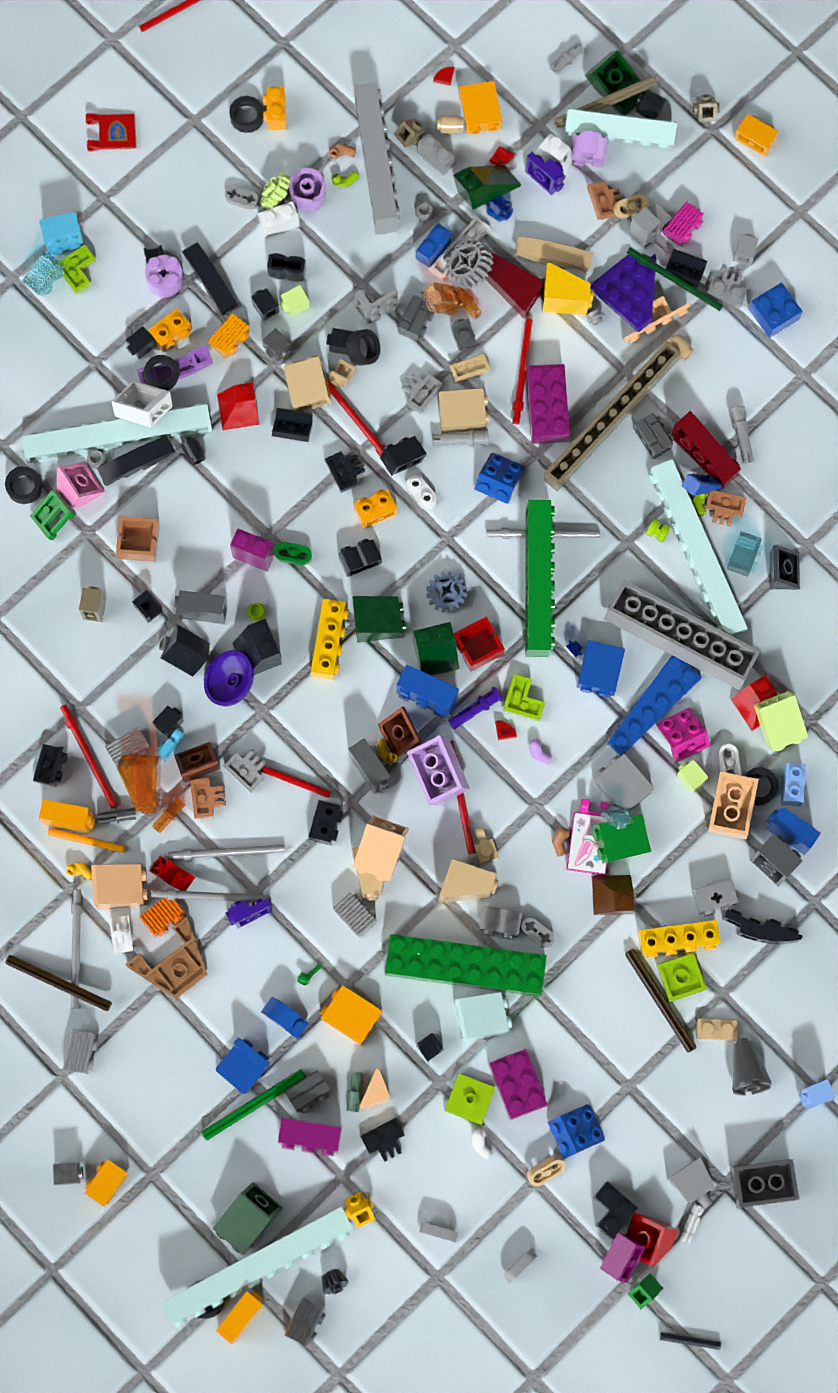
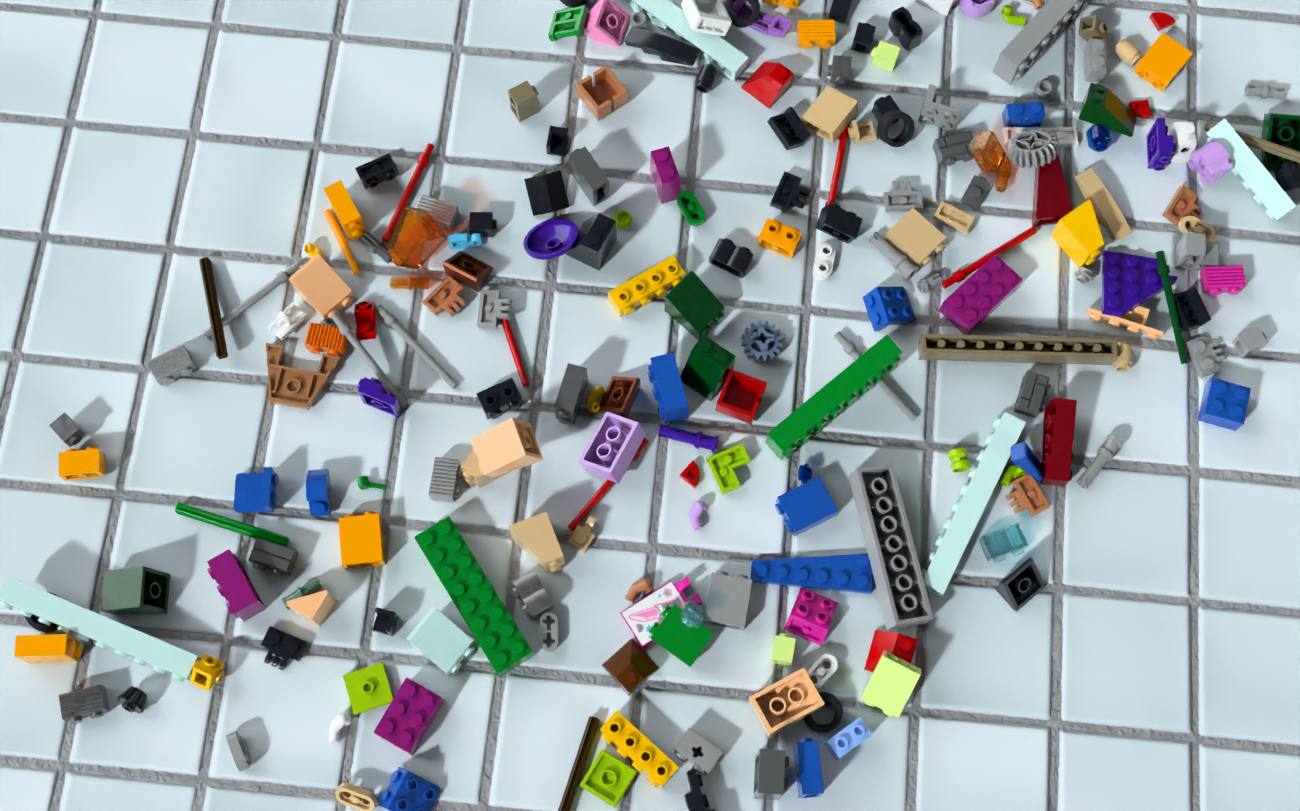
camera: 50 degrees right, 5 degrees down
none -> light grey pin [917,273,943,293]

